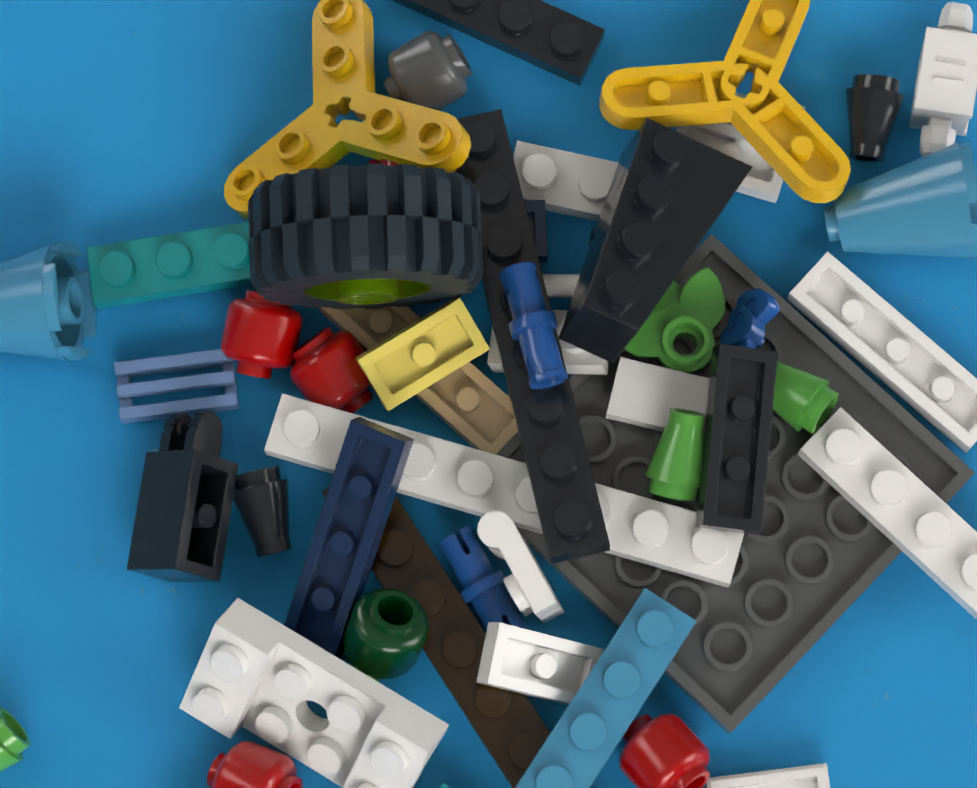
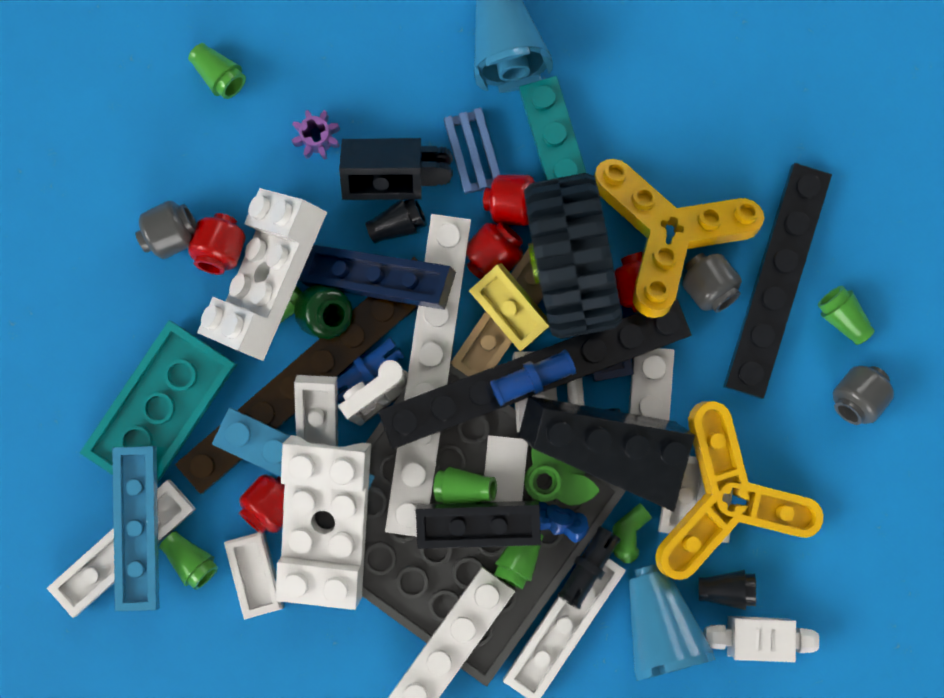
camera: 80 degrees right, 10 degrees up
none -> white piece [275,435,371,610]
none -> medium lavender gear [292,110,340,160]
none -> black pin [557,526,621,610]
none -> bright green arm [612,503,652,564]

